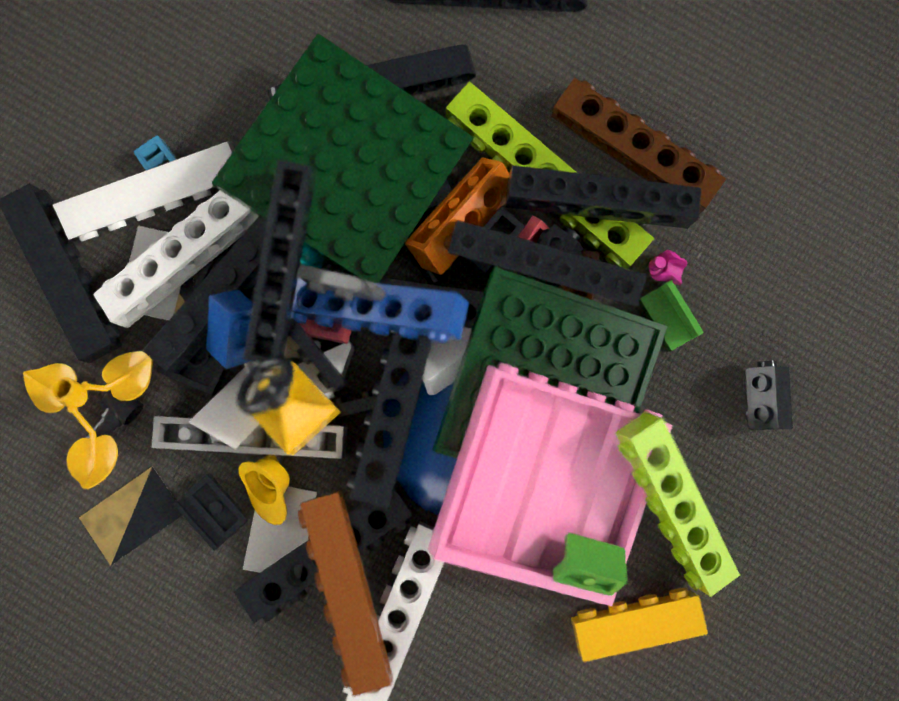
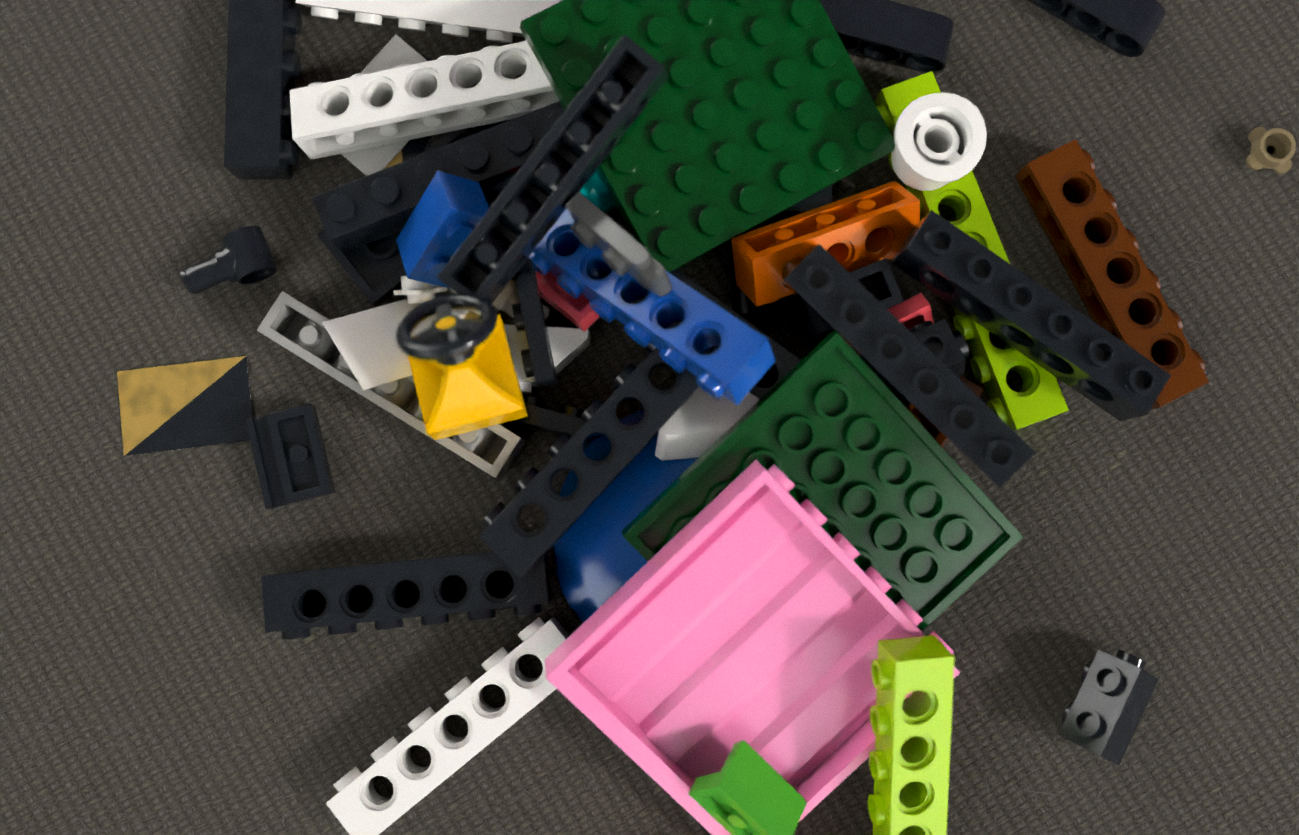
camera: 25 degrees right, 0 degrees up
yellow plant [23,351,153,489] -> none
yellow piece [239,454,290,525] -> none
white sticker [243,487,317,579] -> none
dark orange brick [298,491,393,697] -> none
bright green panel [639,280,704,352] -> none
dark pink arm [649,249,687,286] -> none
none -> white plate [393,275,448,304]
none -> white piece [891,93,987,191]
none -> dark tan plate [1246,127,1296,174]

